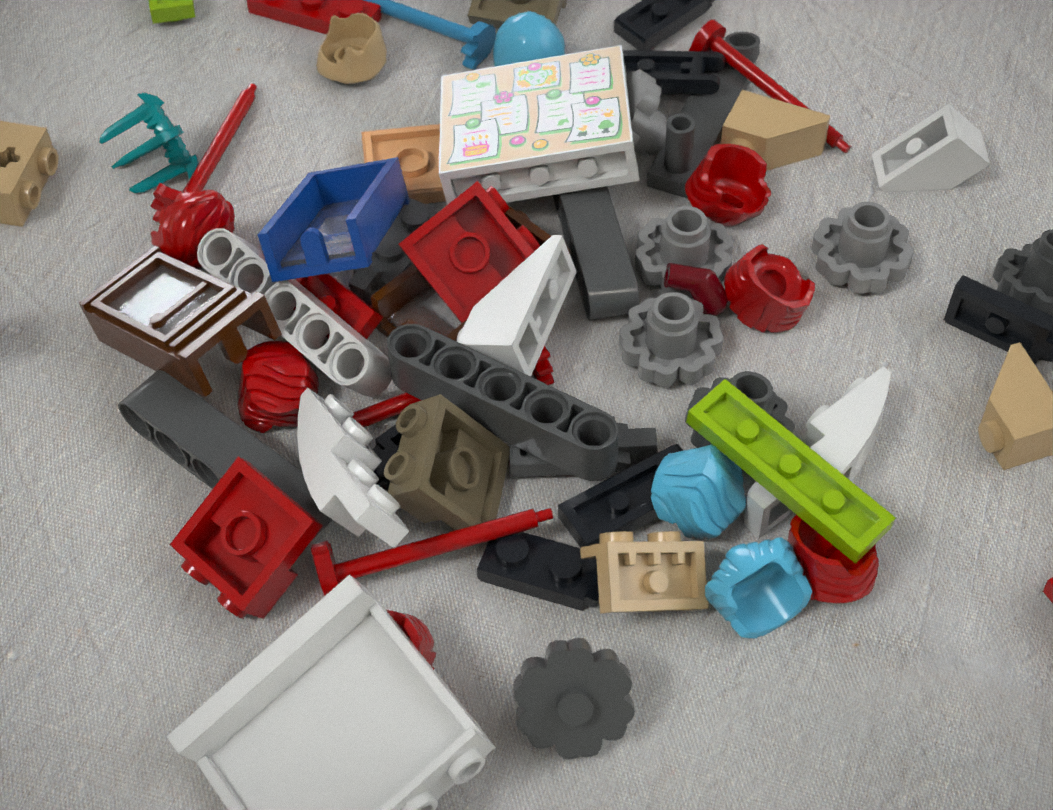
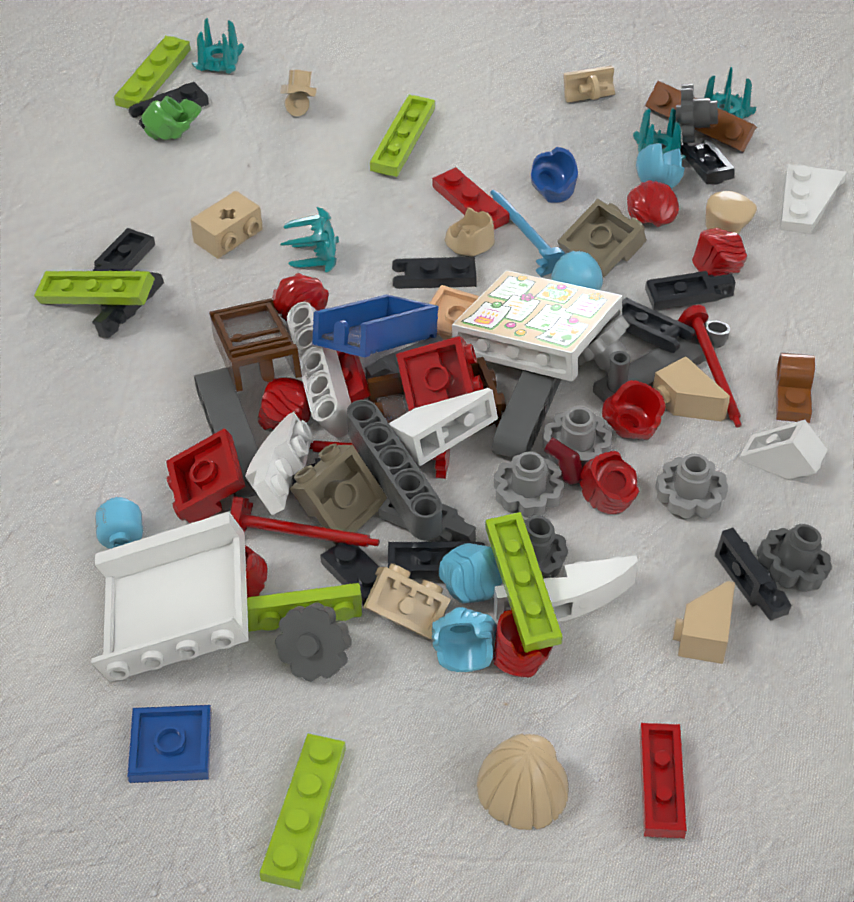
camera: 30 degrees right, 5 degrees down
red piece [150,83,257,222] -> none
none -> medium azure head [95,497,143,549]
none -> lime plate [247,583,362,632]
none -> black hinge [392,256,477,289]
none -> tan hair [477,733,569,830]
none -> dark orange plate [775,352,815,423]

